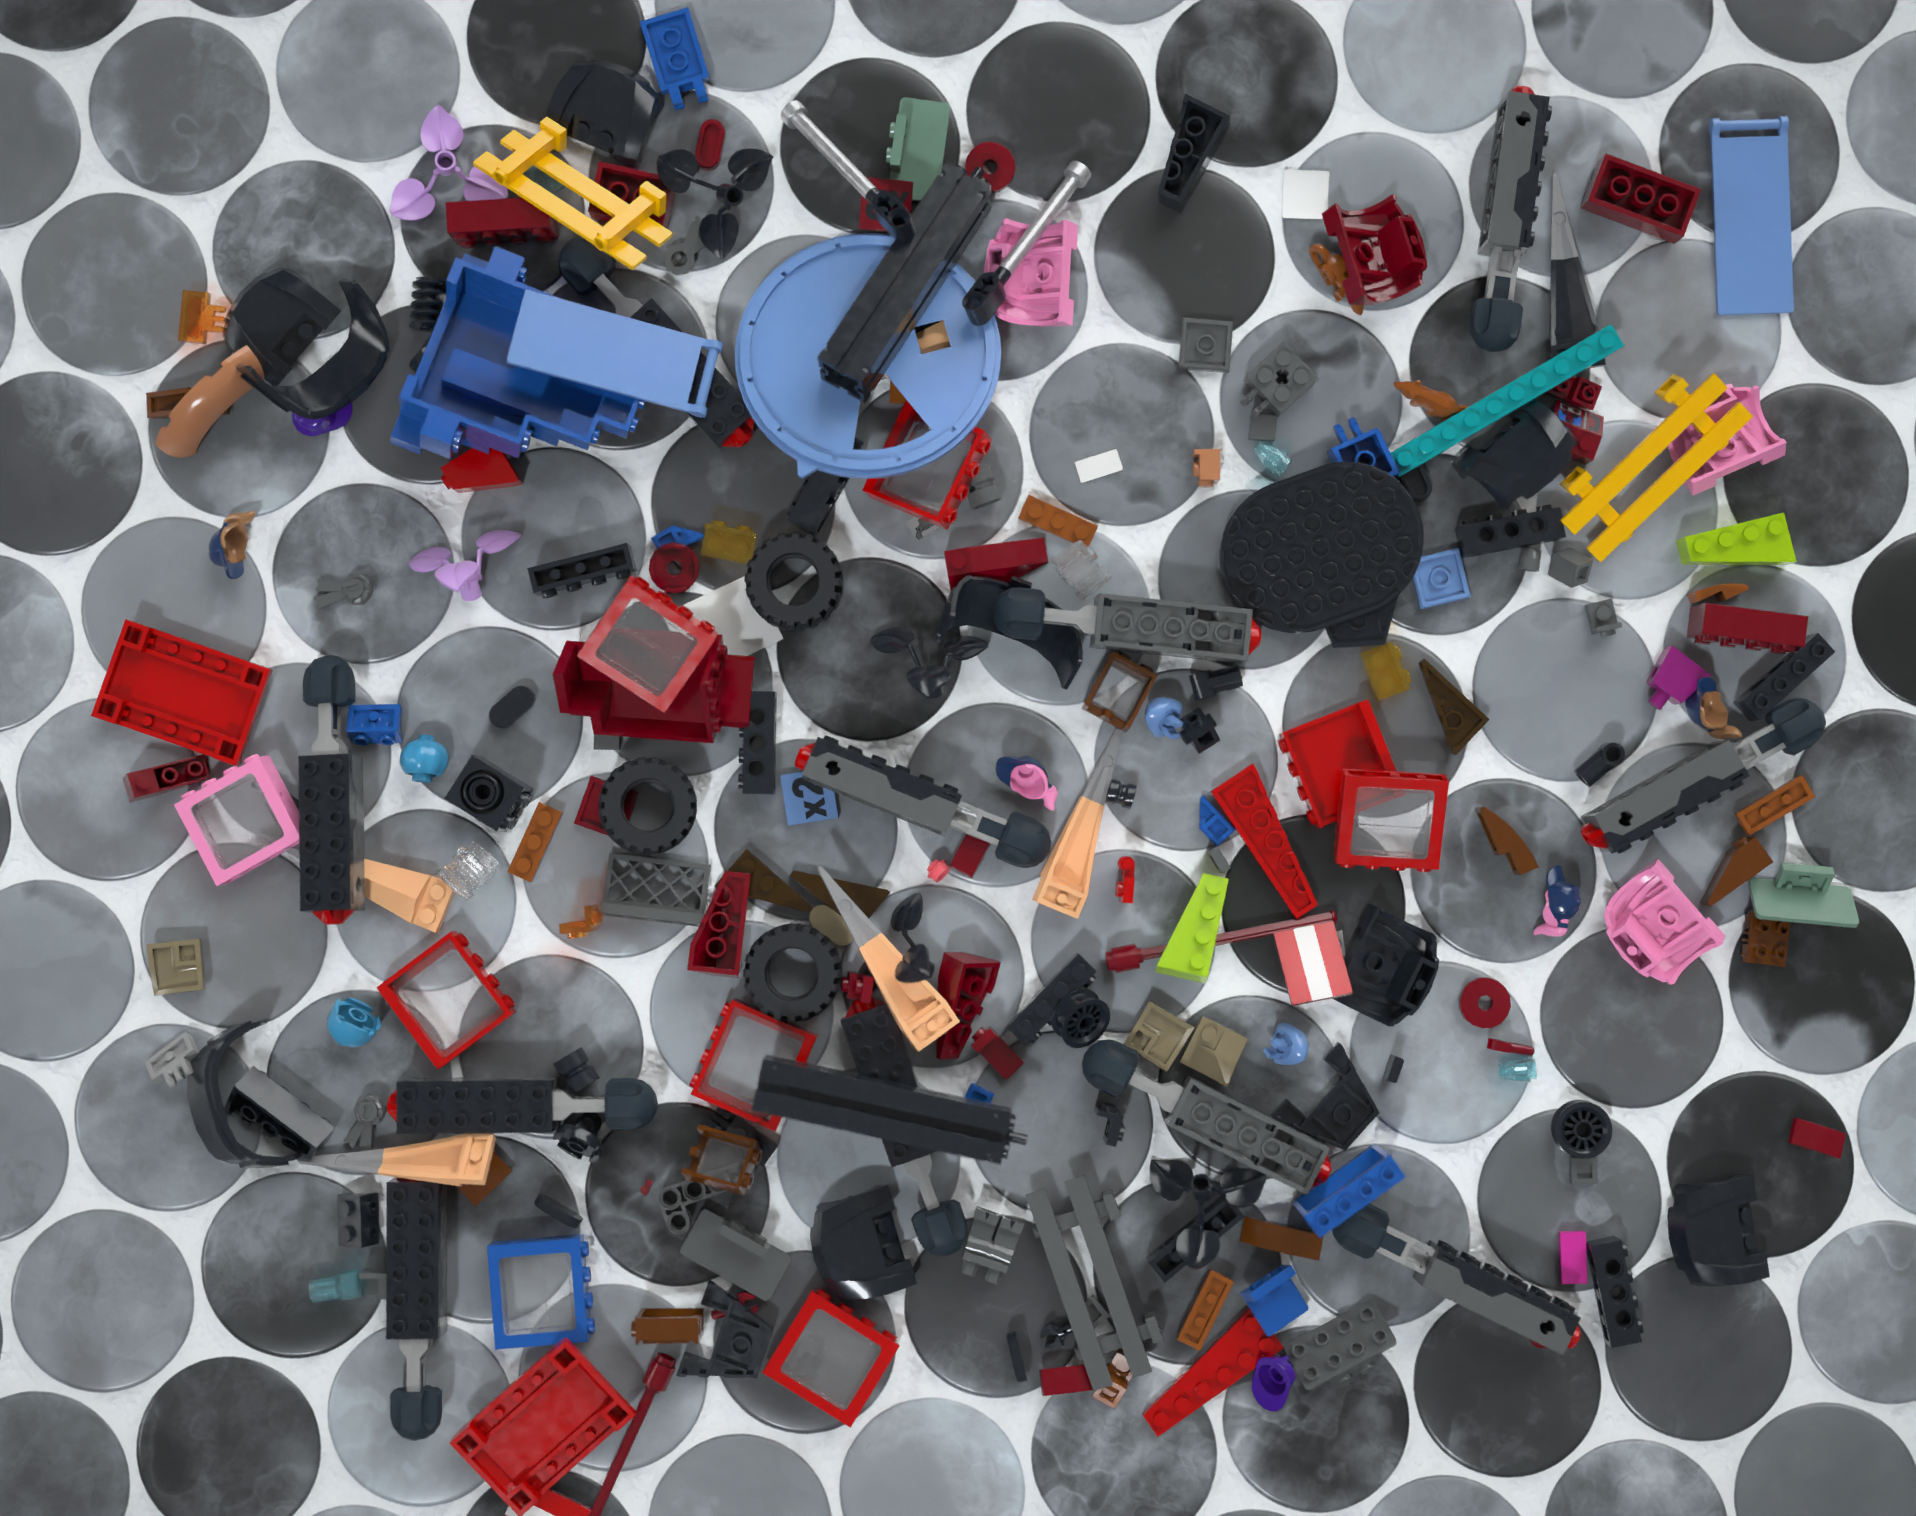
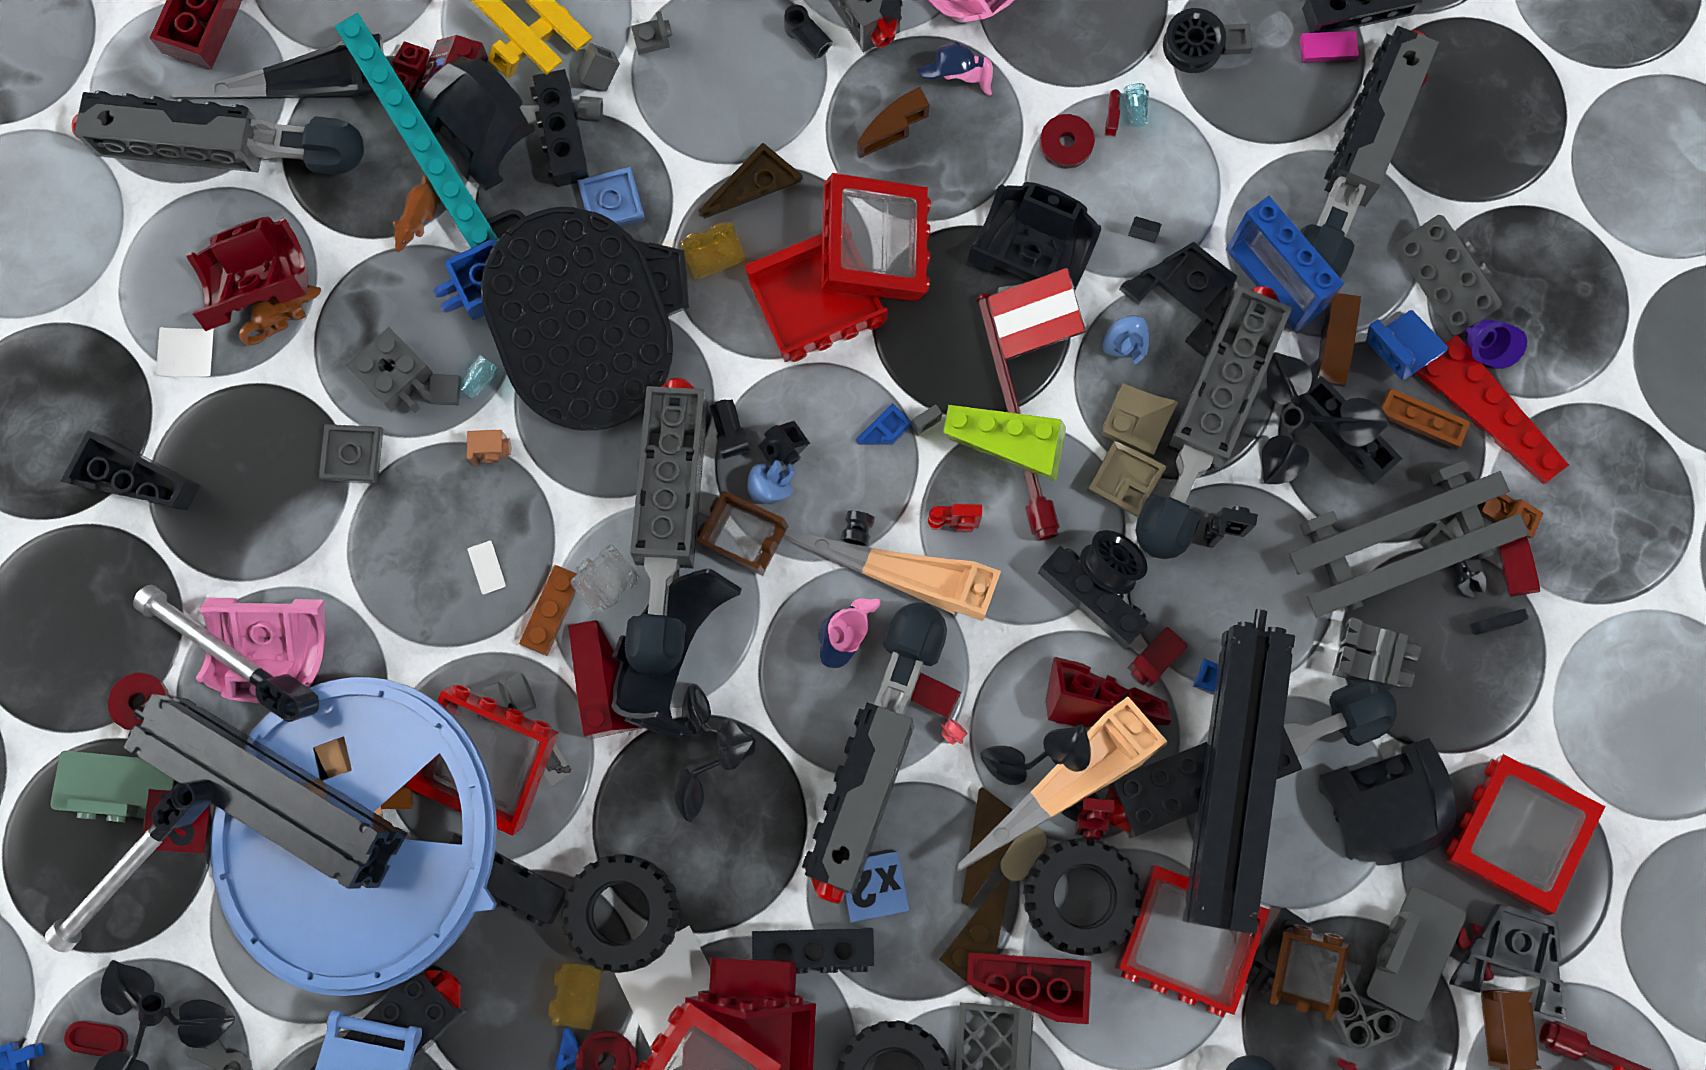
camera: 90 degrees left, 10 degrees down
red wing [1210,763,1318,919] -> none

